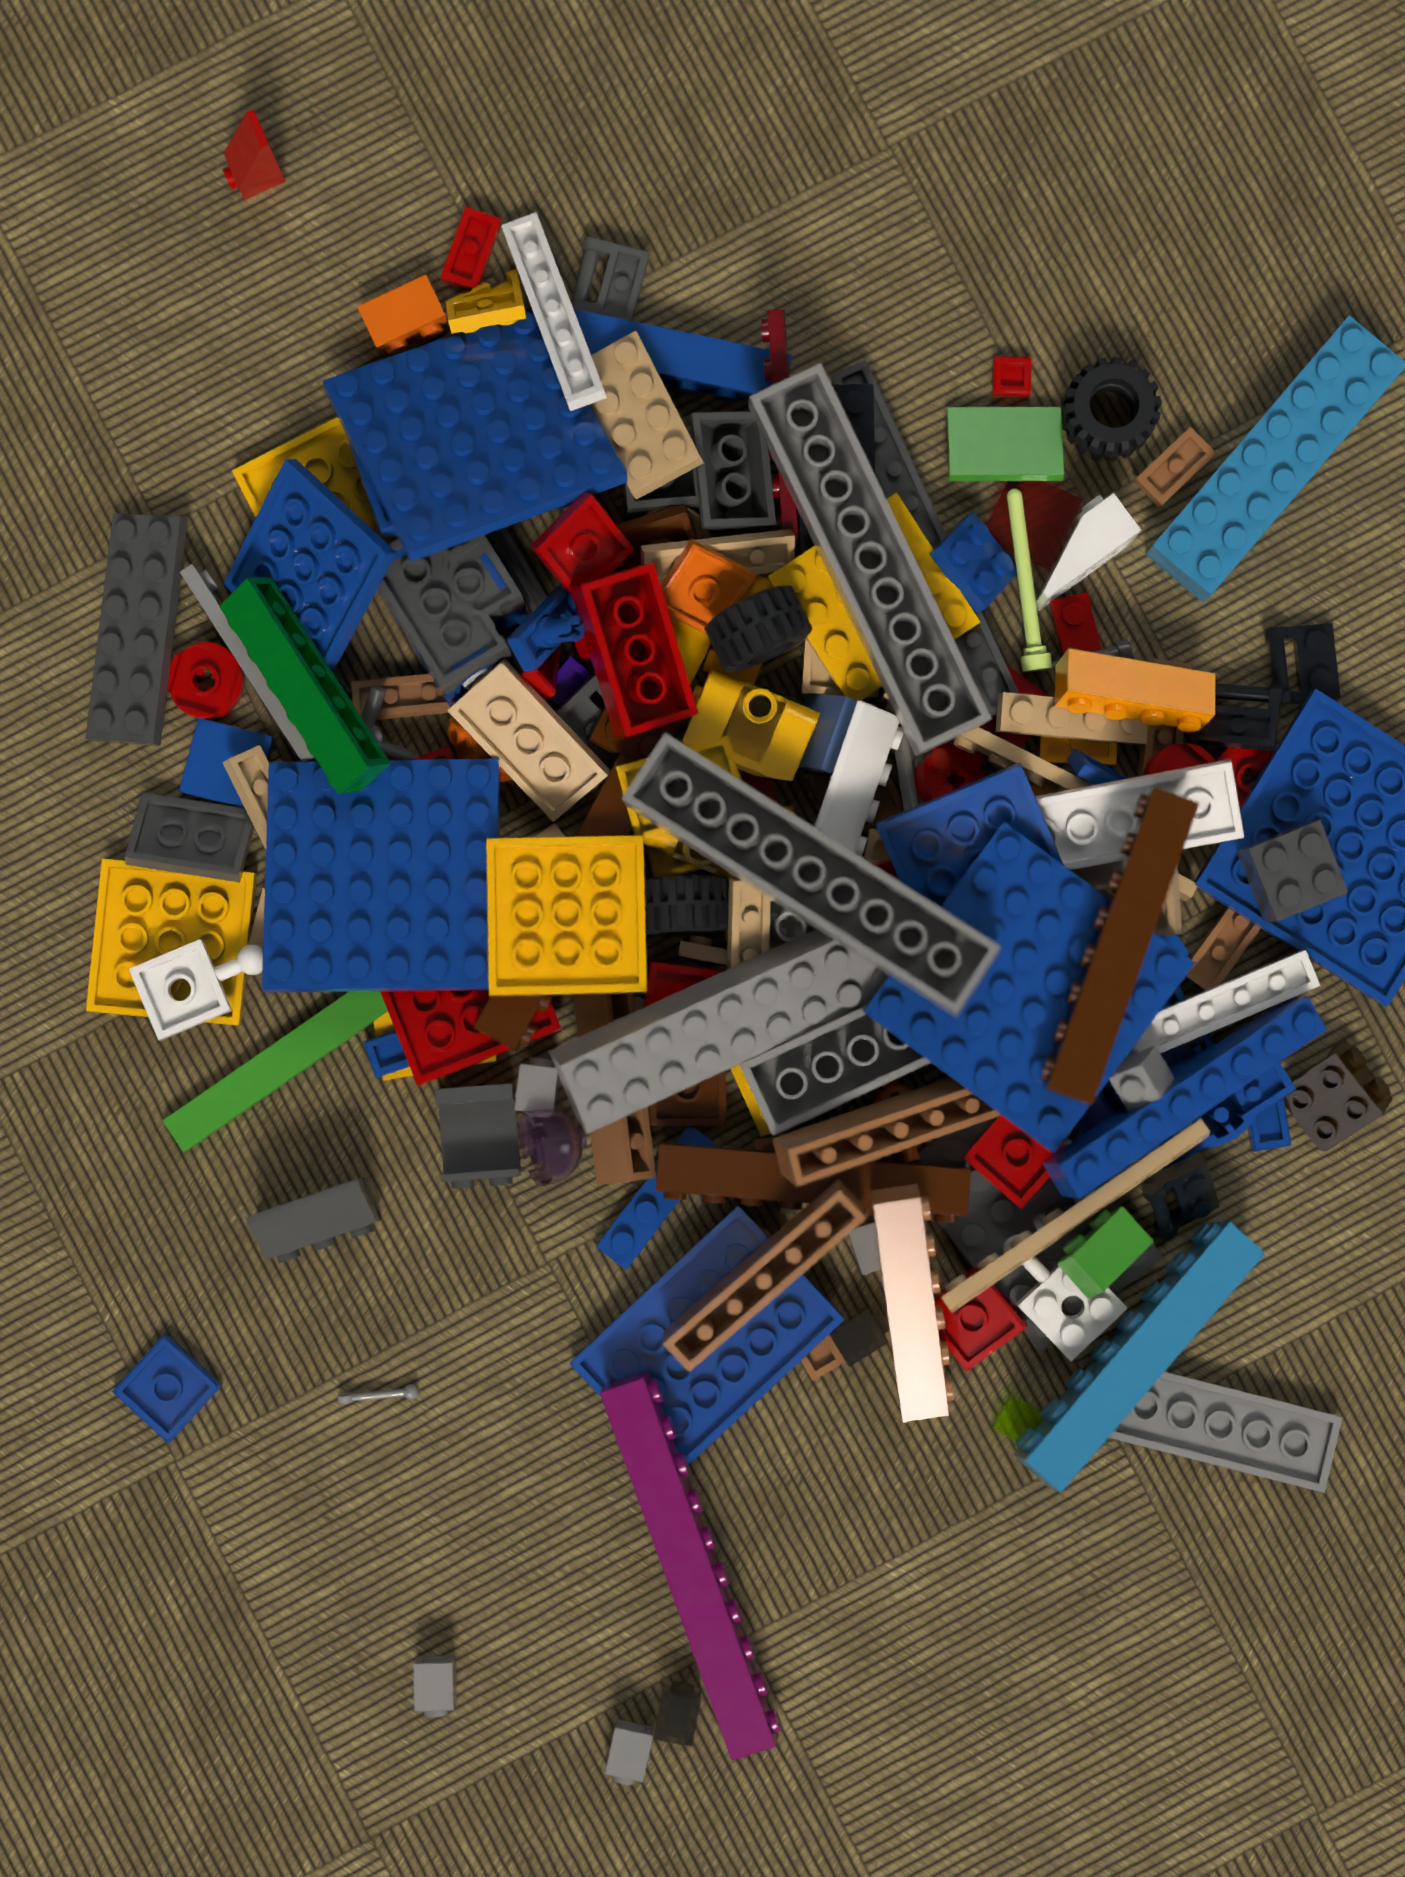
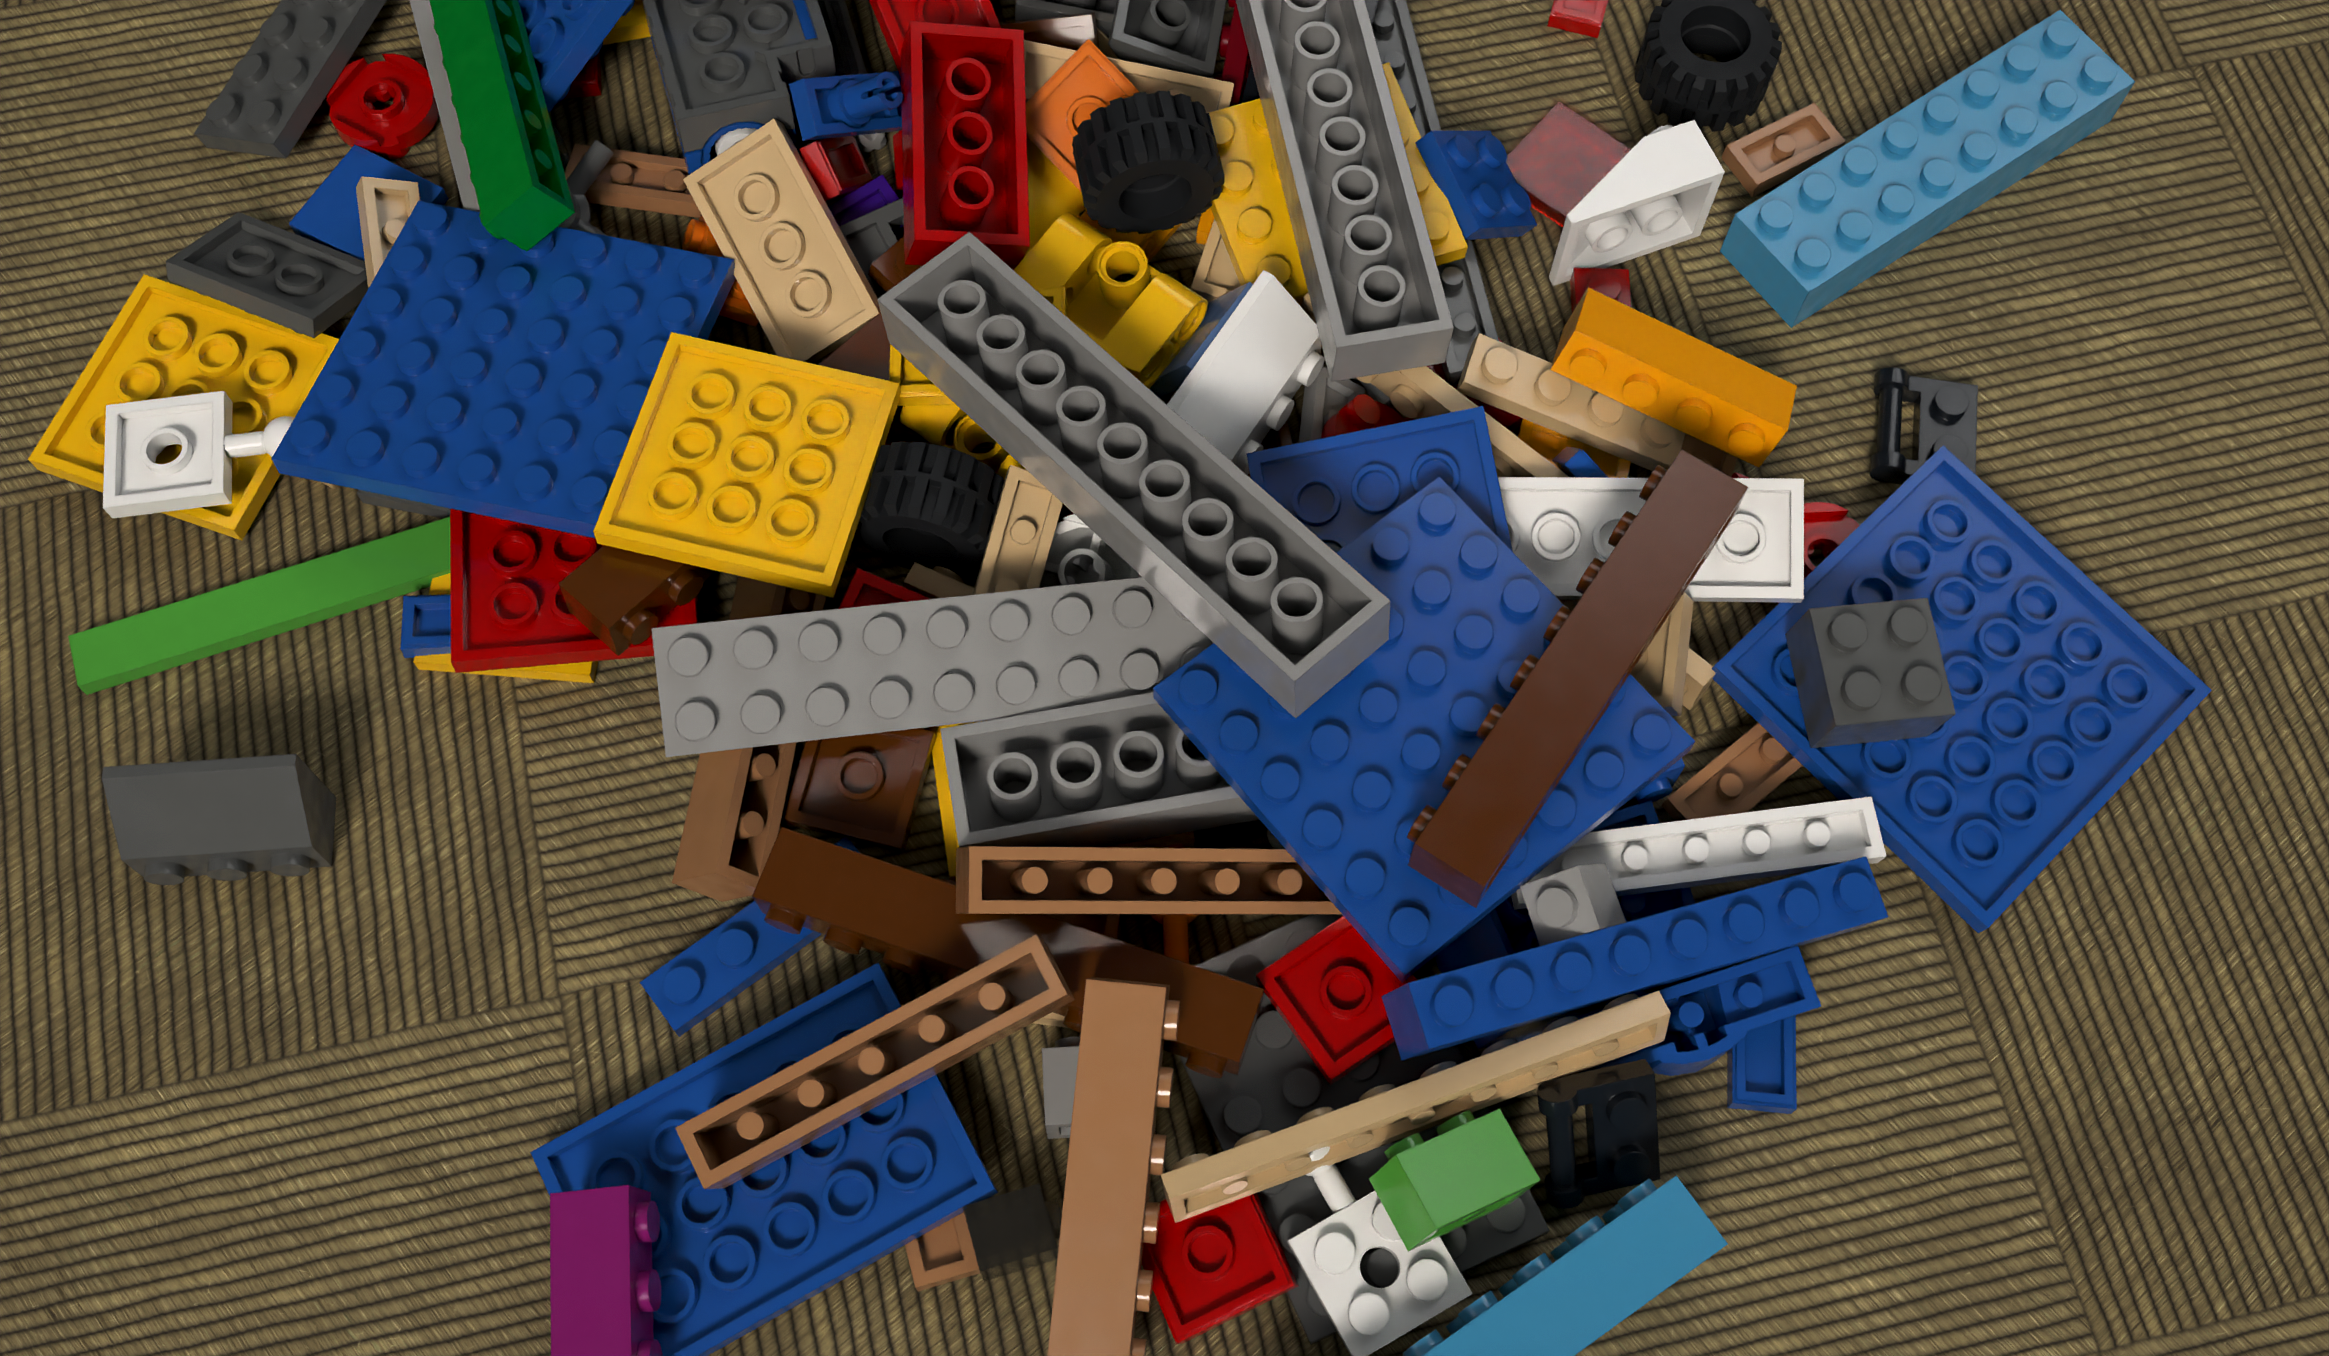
camera: 15 degrees right, 20 degrees down
light grey hinge [337,1384,418,1404] -> none
dark grey panel [435,1083,521,1189] -> none
light grey brick [515,1057,559,1114] -> none
cylinder [518,1108,587,1187] -> none
bright green tile [946,407,1064,481] -> none
yellowish green piece [1007,489,1053,673] -> none
black plate [1197,679,1284,751] -> none
dark brown bracket [1284,1039,1393,1151] -> none

